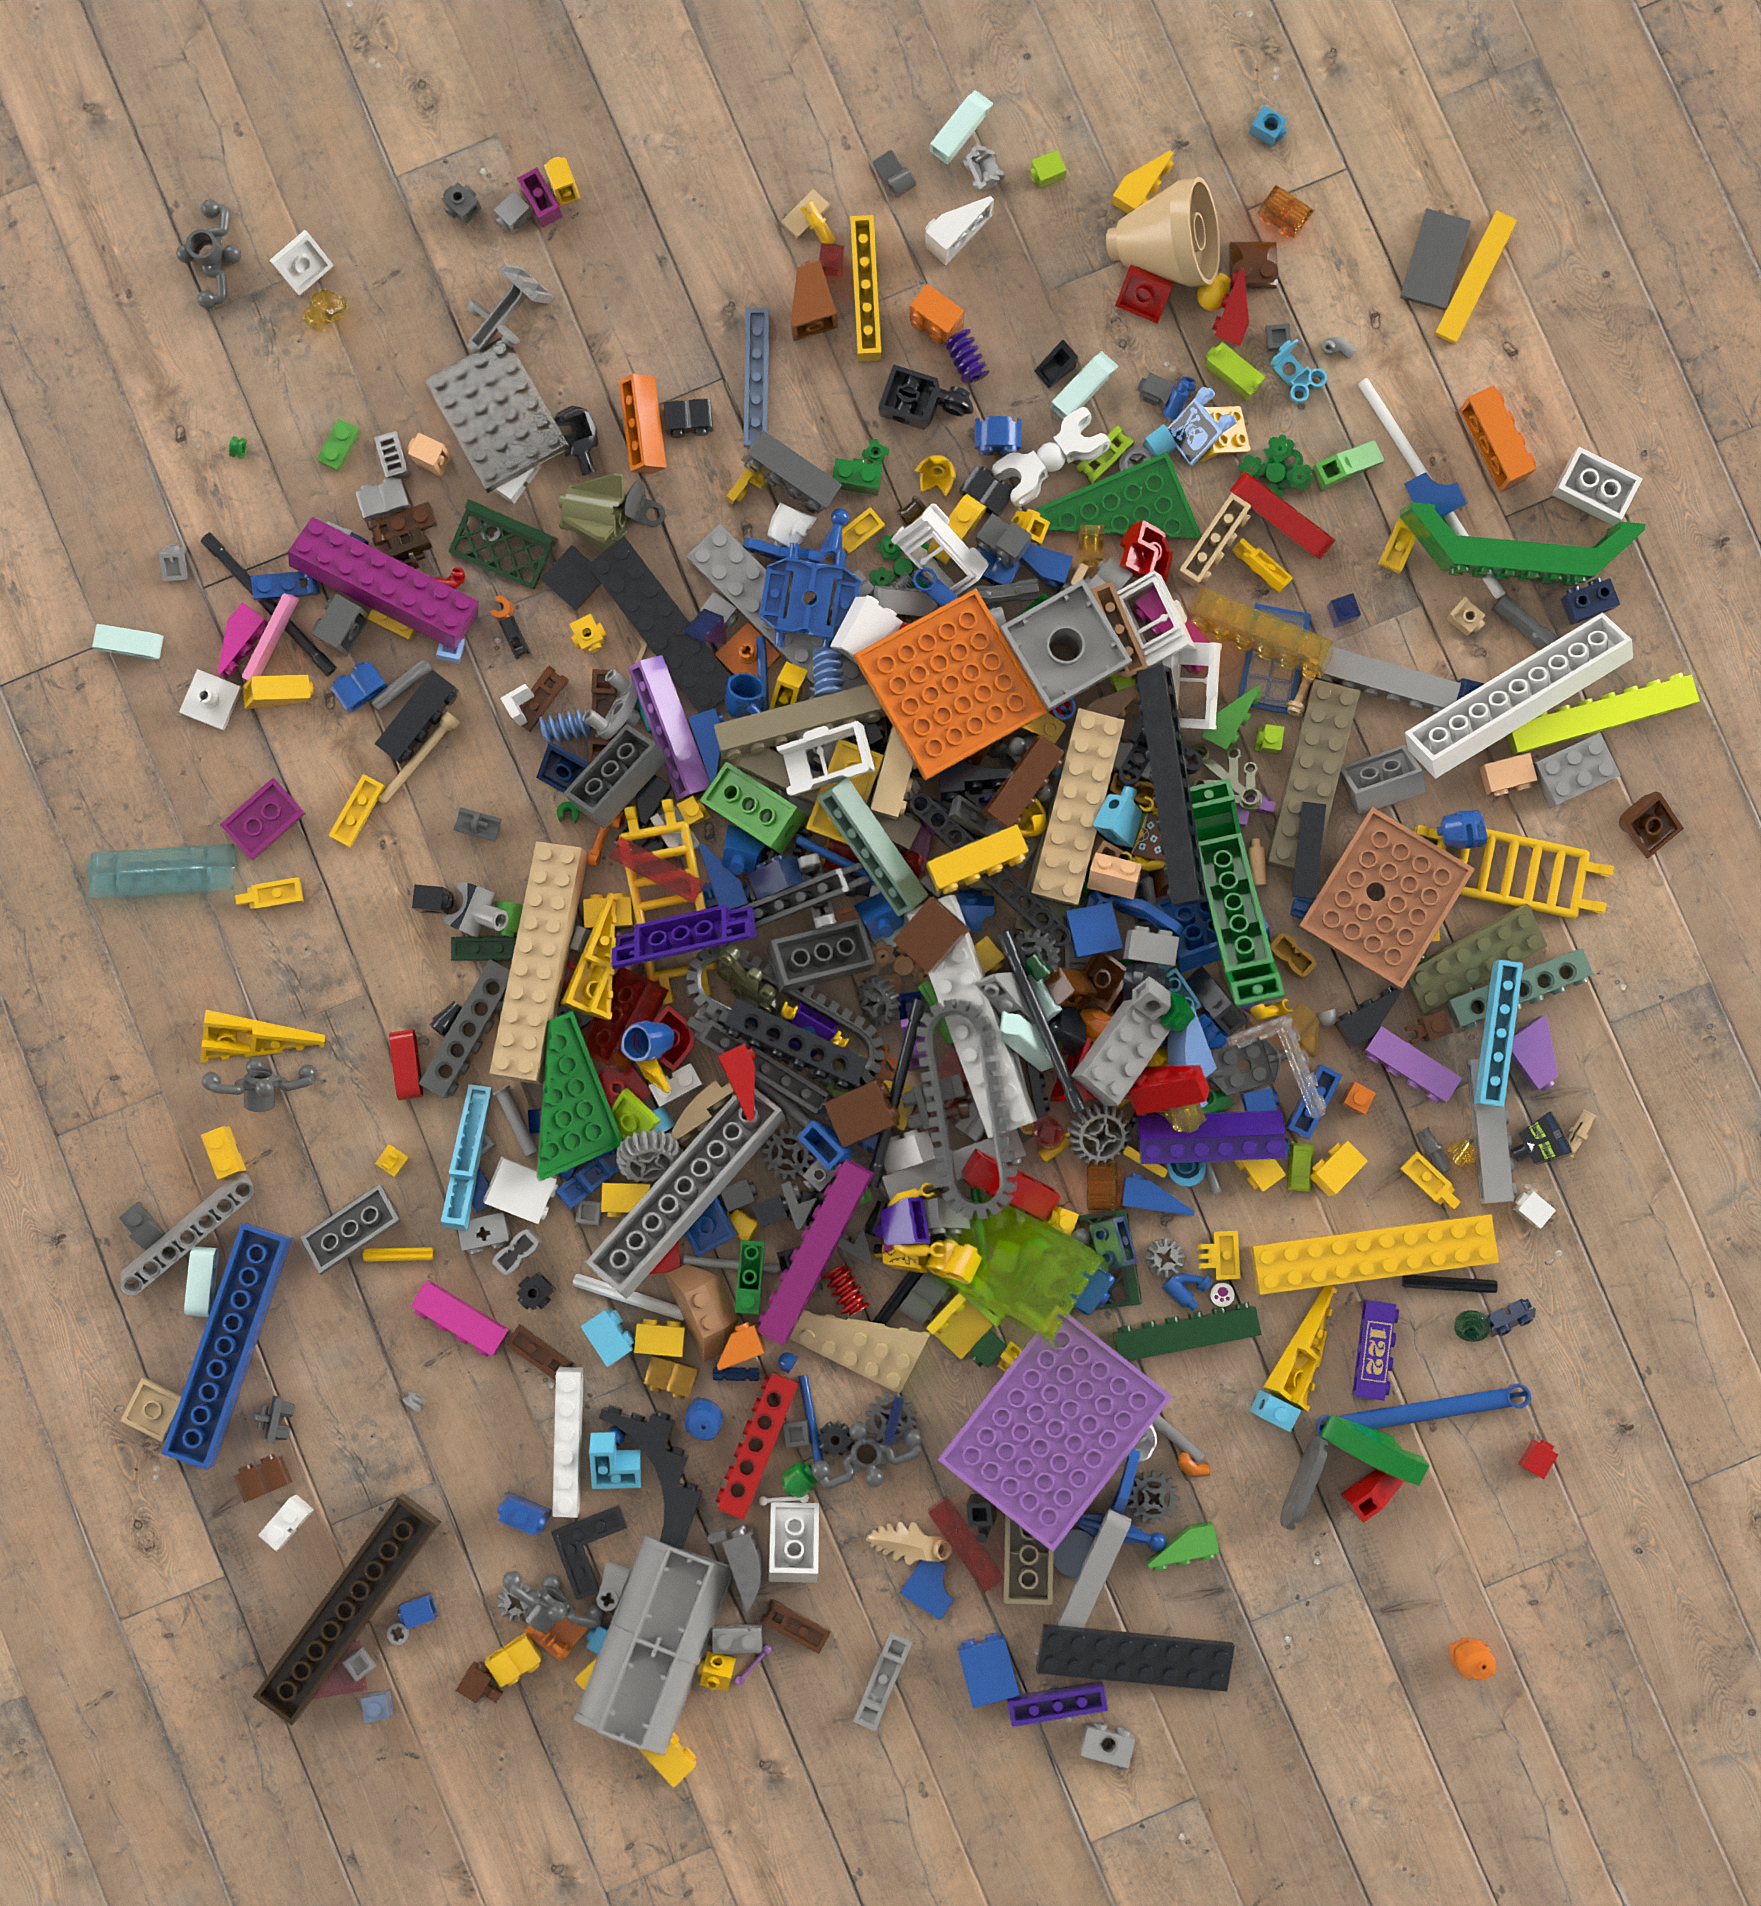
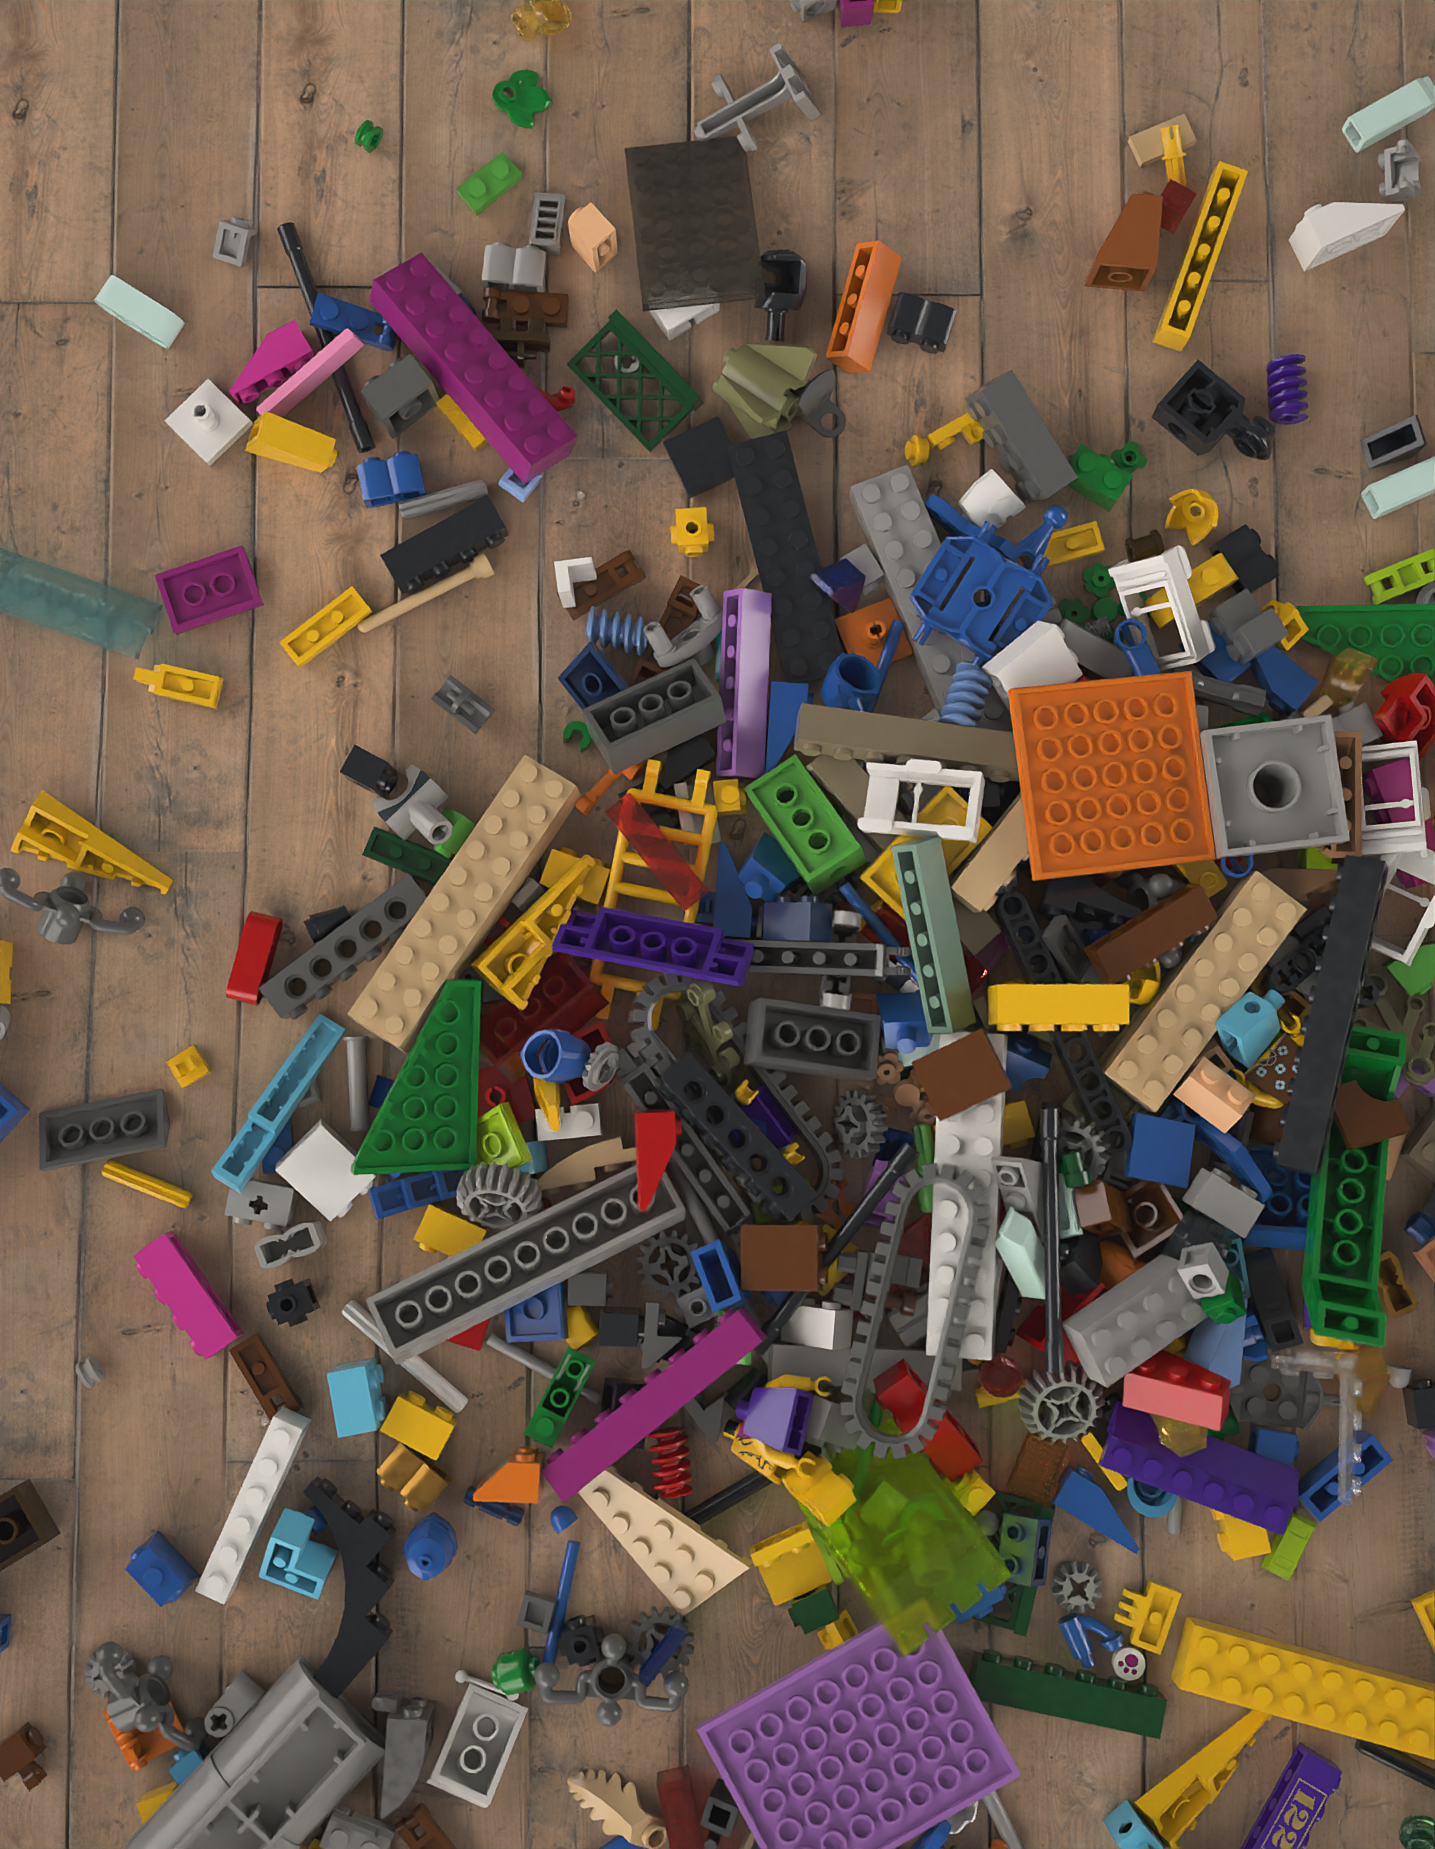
camera: 15 degrees right, 0 degrees up
yellow brick [485,1632,543,1687] -> none
black piece [489,596,530,659] -> none
black plate [551,1505,628,1600] -> none
light grey tile [575,1200,602,1226] -> none
medium nougat wedge [665,1264,739,1362] -> none
red brick [715,1372,799,1520] -> none
sand blue plate [744,308,770,448] -> none
yellow brick [769,661,808,710] -> none
dark grey panel [873,150,916,198] -> none
dark grey brick [898,1270,951,1326] -> none
orange piece [910,284,965,345] -> none
blue brick [974,416,1022,456] -> none
white piece [991,407,1111,507] -> none
yellow brick [1309,1141,1368,1197] -> none
orange brick [1339,1082,1376,1115] -> none
none -> green plate [492,70,553,129]
none -> light grey gear [582,1042,619,1091]
none -> yellow plate [905,435,929,466]
none -> reddish brown tile [1333,1080,1411,1151]

